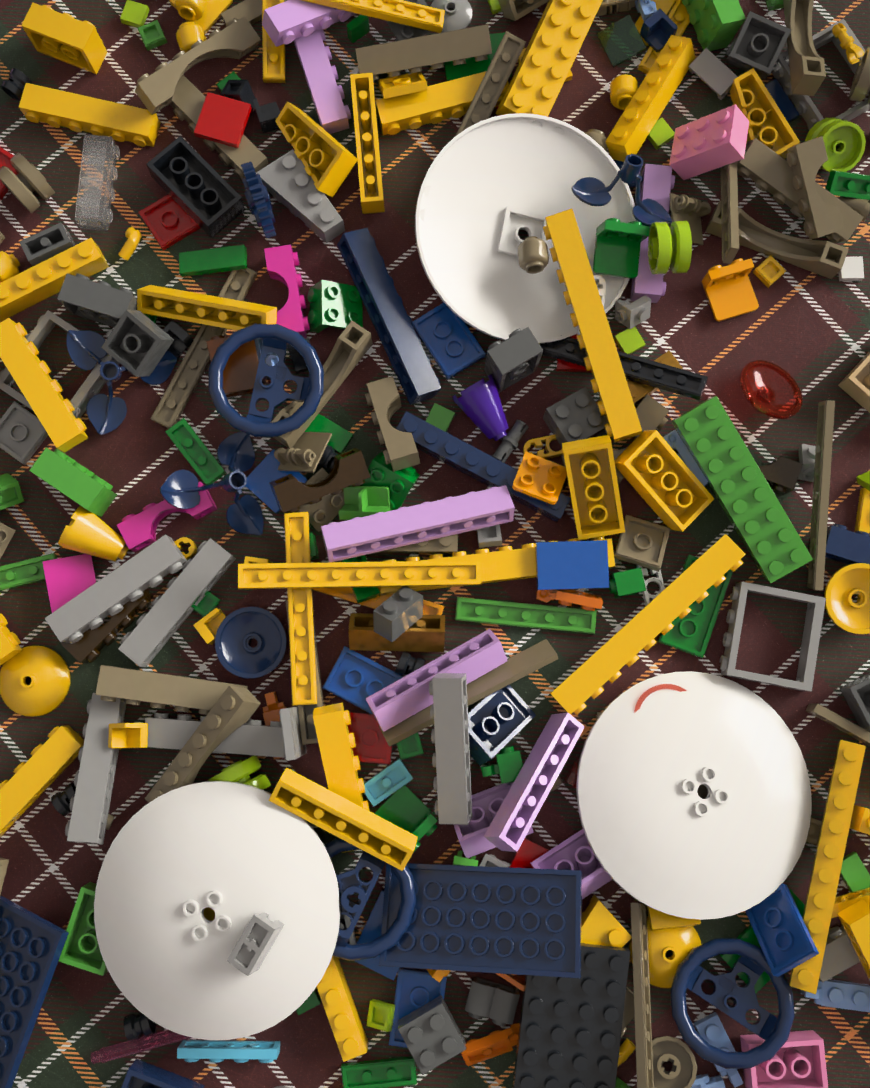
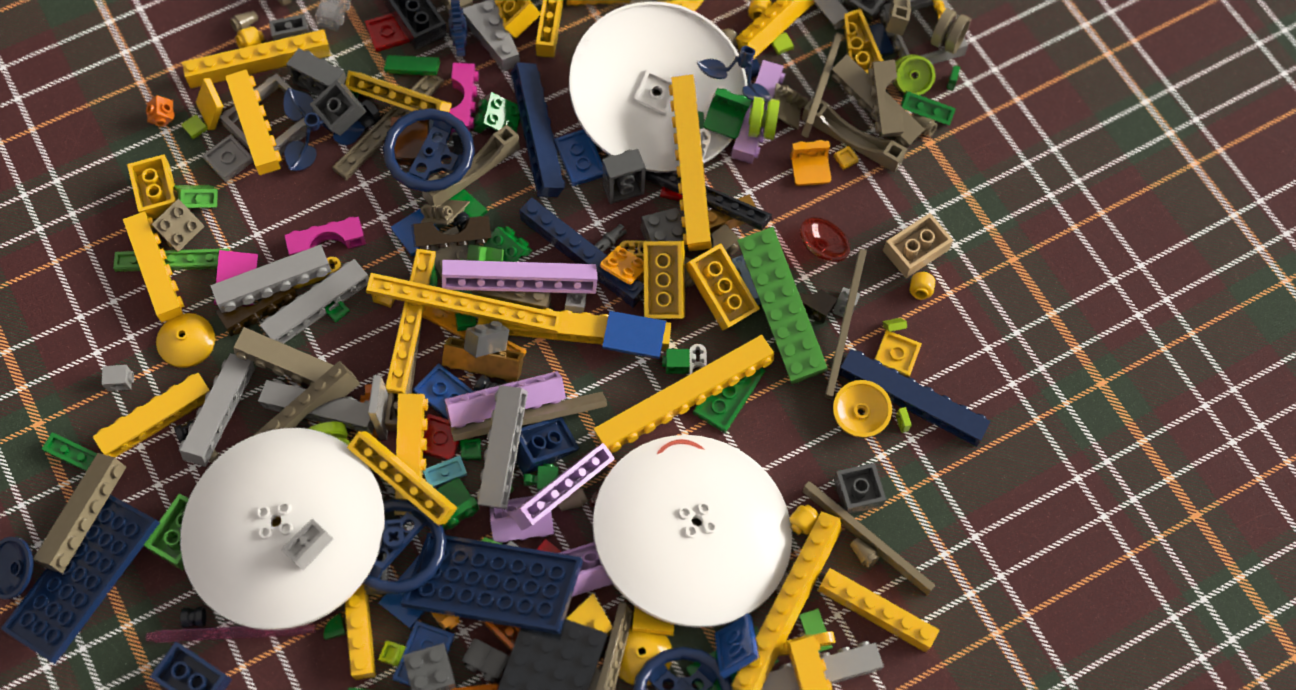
camera: 10 degrees right, 15 degrees down
bright green brick [29,447,117,517] -> none
yellow cone [58,505,129,562] -> none
yellow panel [108,723,148,748] -> none
yellow arm [118,227,142,261] -> none
dark blue plant [160,432,264,536] -> none
green plate [165,418,226,485] -> none
medium azure plate [177,1040,280,1063] -> none
yellow panel [193,608,226,645] -> none
dark blue dish [215,607,287,678] -> none
dark tan arch [365,376,420,472] -> none
bright green tile [426,403,455,432] -> none
dark purple cone [452,374,509,441] -> none
bright green tile [455,597,597,634] -> none
dark tan head [517,236,549,274] -> none
orange hinge [536,589,603,611] -> none
lime tile [614,327,646,354] -> none
dark tan tile [614,515,670,572] -> none
light grey bracket [615,295,651,329] -> none
bright pink brick [669,104,749,180] -> none
light grey window [719,582,826,692] -> none
white tile [838,256,864,281] -> none
none -> yellow head [789,505,819,535]

